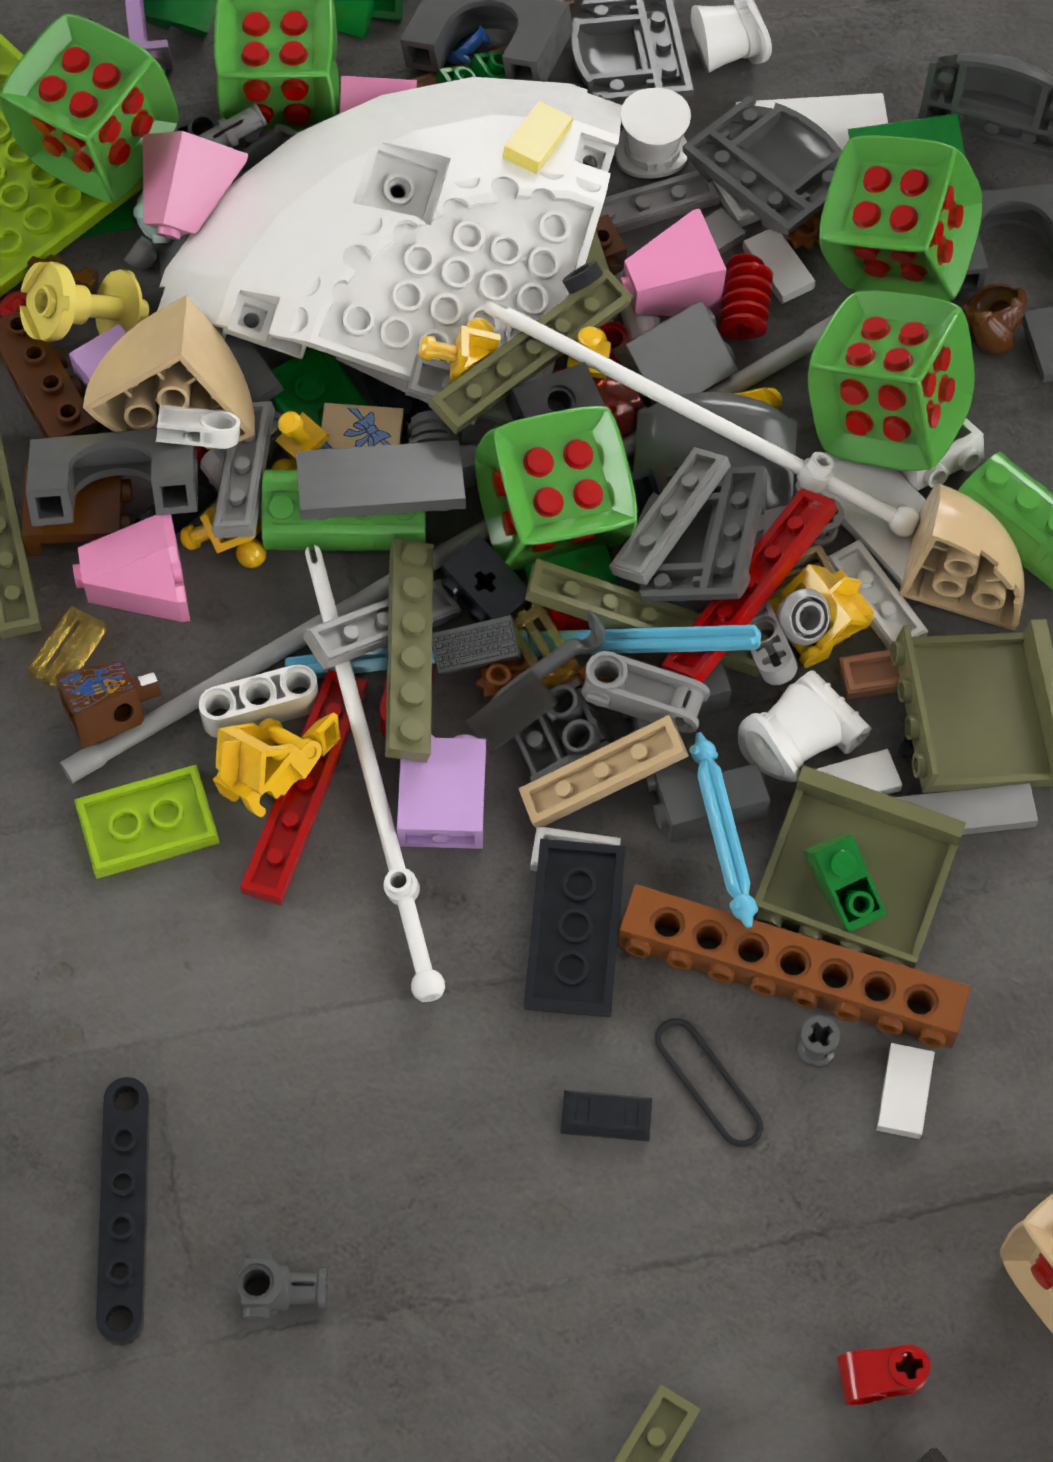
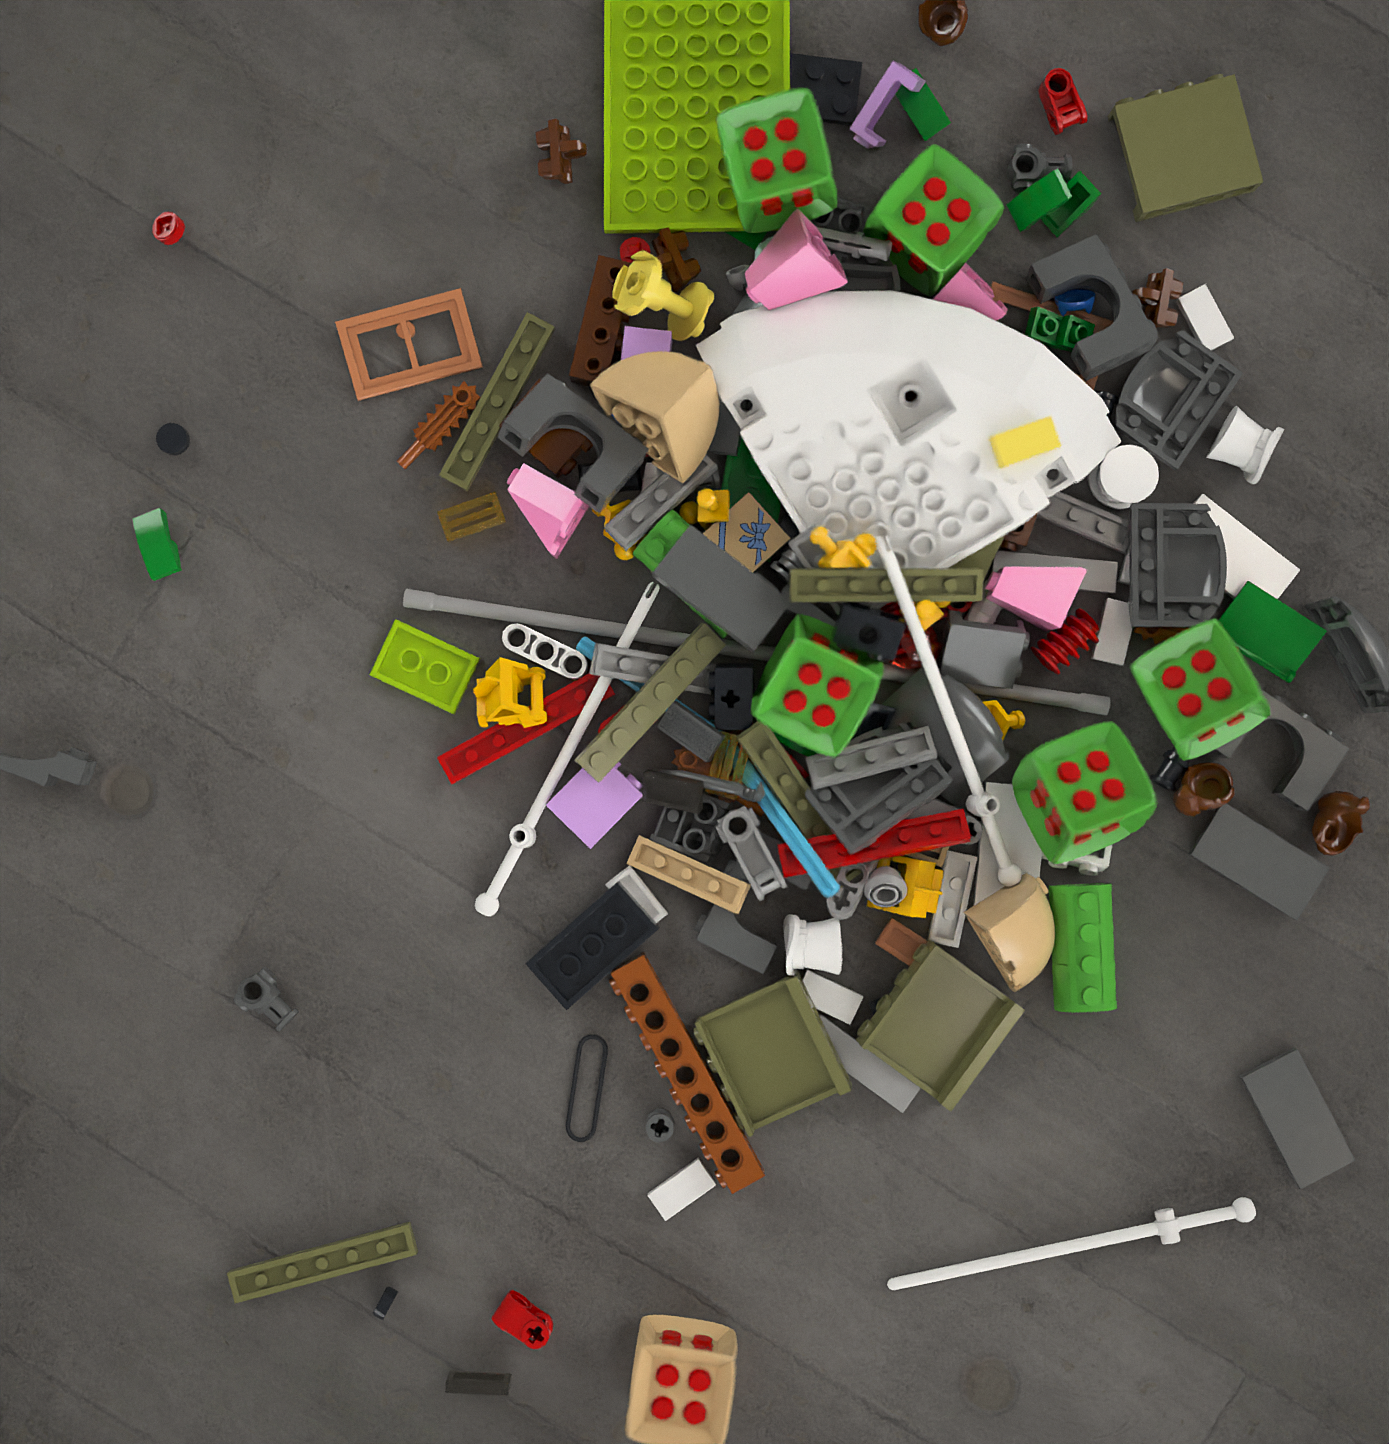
camera: 45 degrees right, 25 degrees up
reddish brown torso [55,661,161,748] -> none
black plate [96,1077,150,1346] -> none
white piece [156,404,241,449] -> none
yellow piece [301,712,341,757] -> none
black tile [561,1090,652,1141] -> none
black piece [562,260,603,294] -> none
medium azure wheel [689,732,758,928] -> none
white axle [795,670,872,754] -> none
green slope [803,833,887,932] -> none

